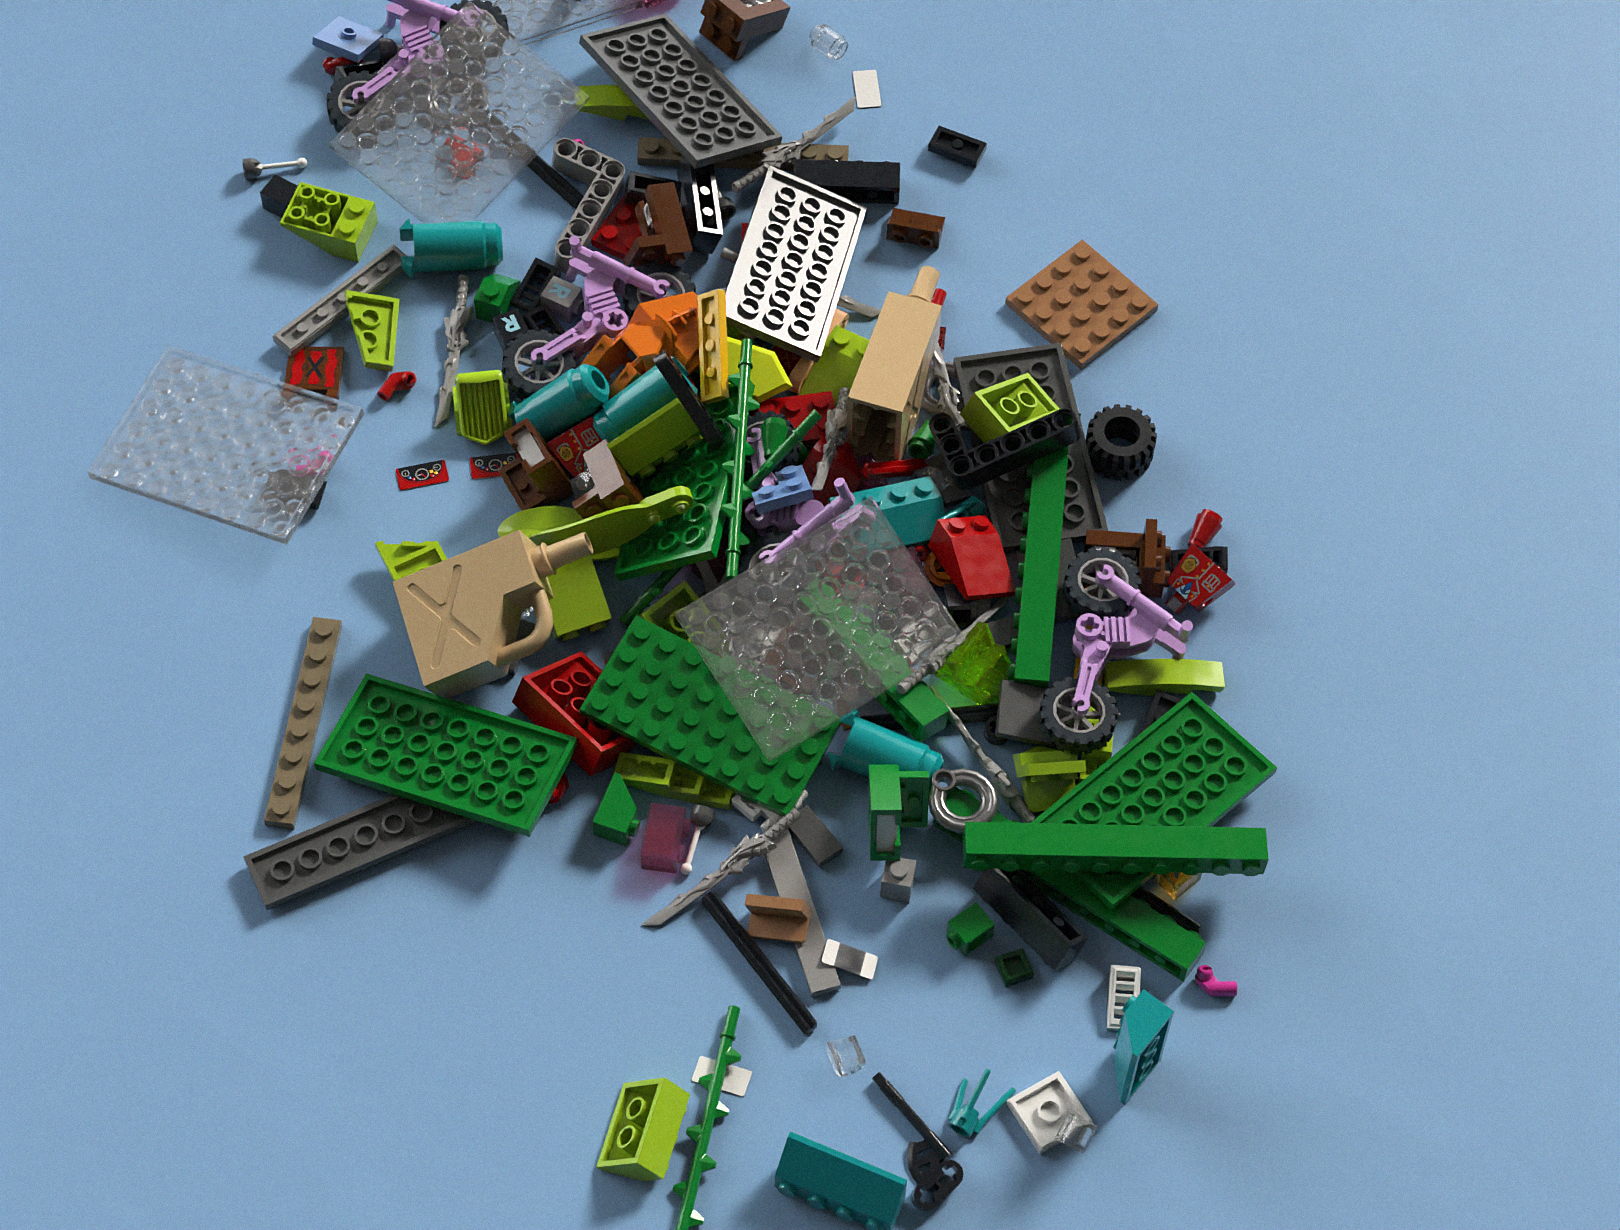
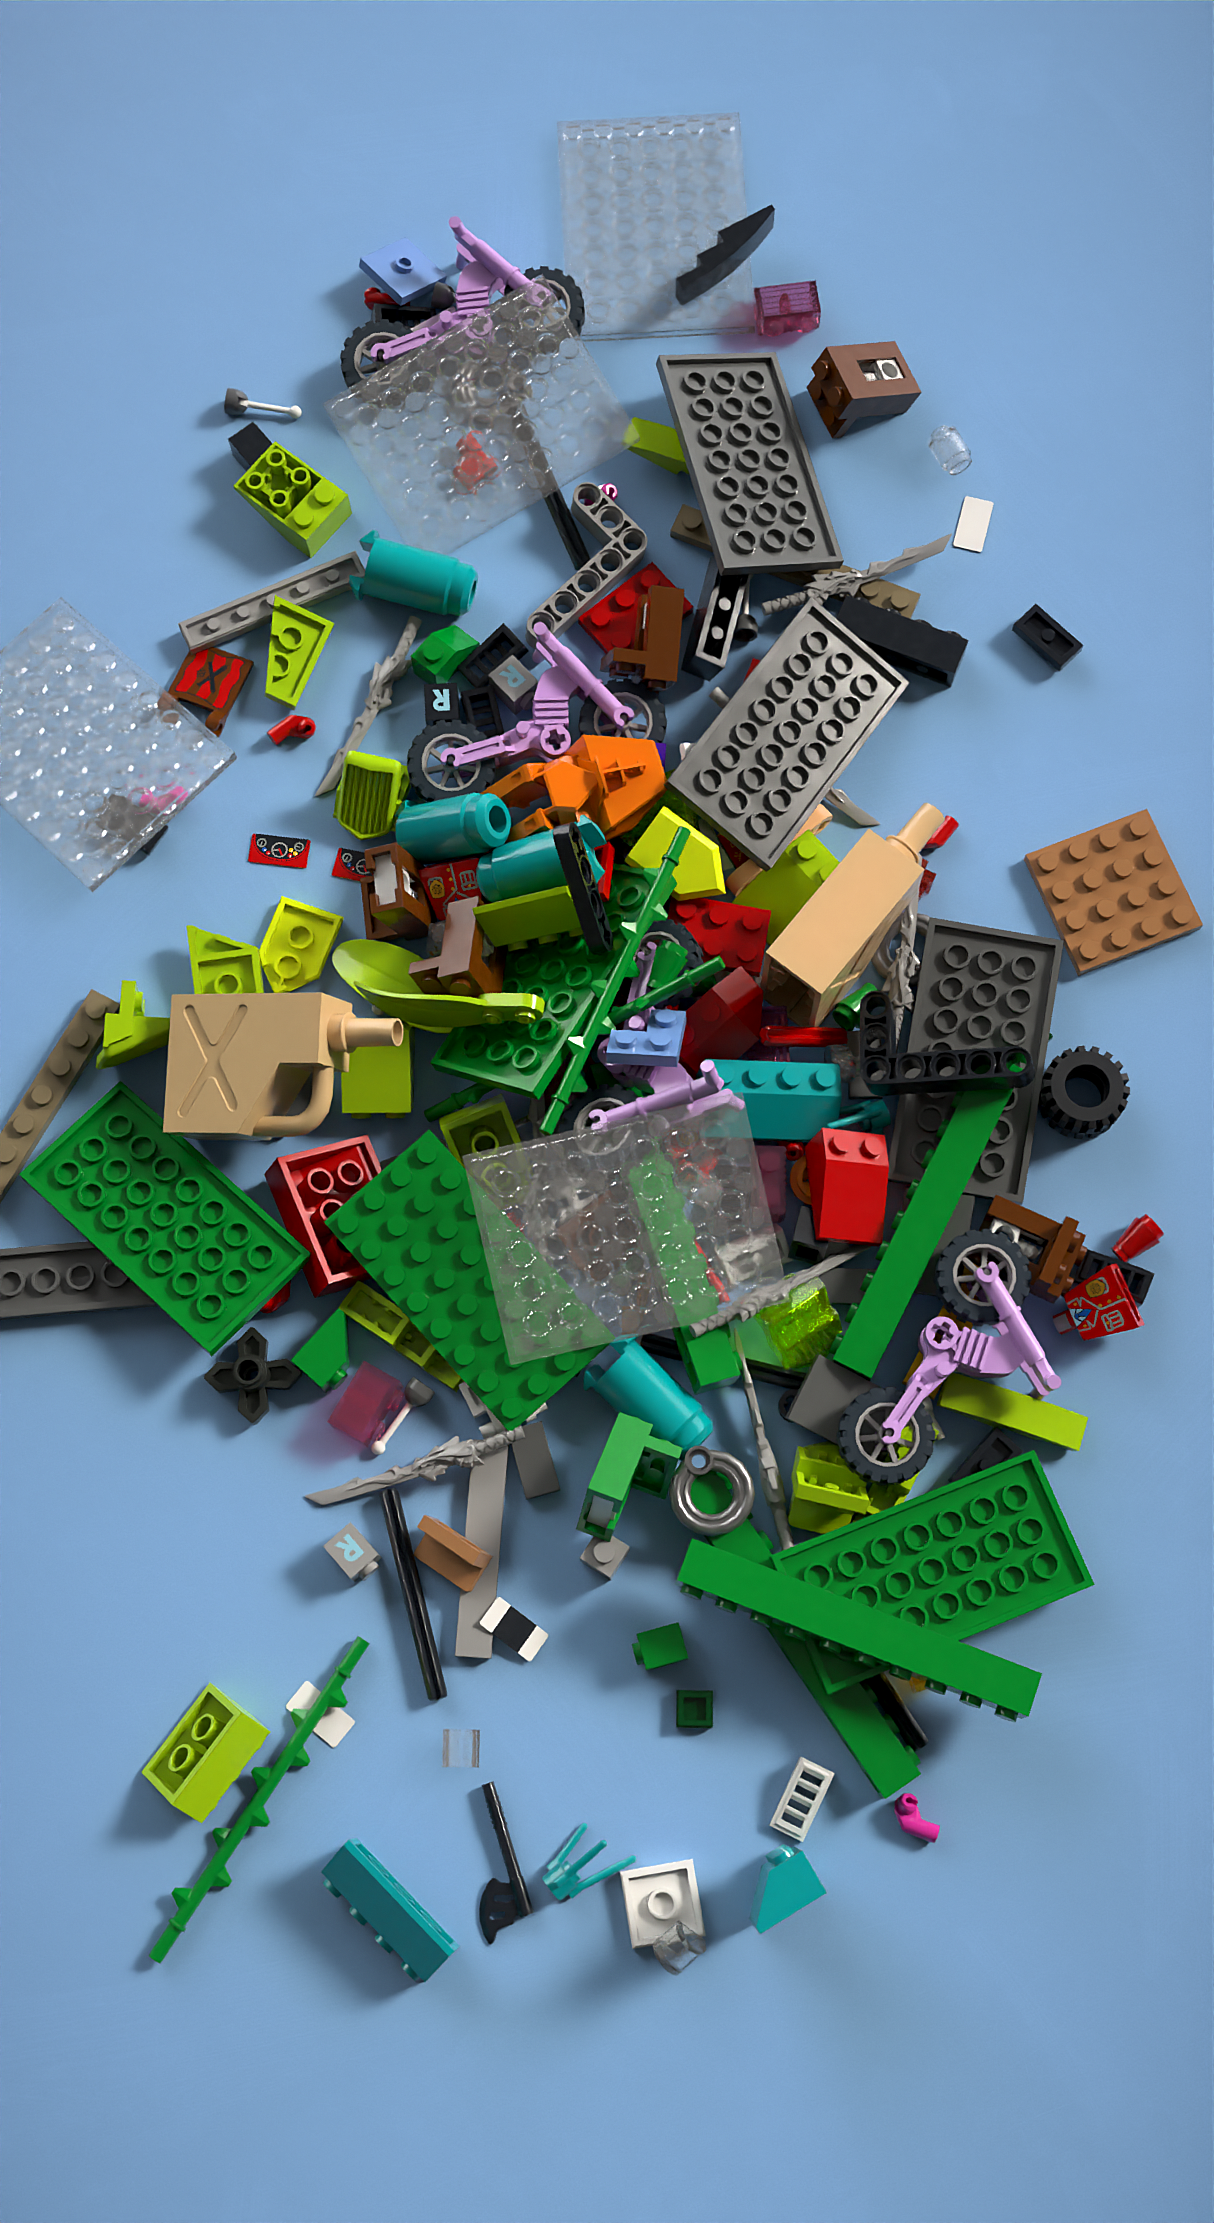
camera: 25 degrees right, 15 degrees up
black slope [624,171,682,205] -> none
yellow plate [697,289,729,404] -> none
light grey sword [811,387,850,491] -> none
reddish brown bracket [886,208,945,249] -> none
black beam [911,1160,964,1211] -> none
lime slope [960,373,1059,443] -> none
black brick [973,869,1088,971] -> none
none -> lime piece [96,980,170,1070]
none -> pearl dark grey plant [204,1327,302,1425]
none -> neon yellow tile [259,896,344,993]
none -> light grey brick [323,1522,382,1582]

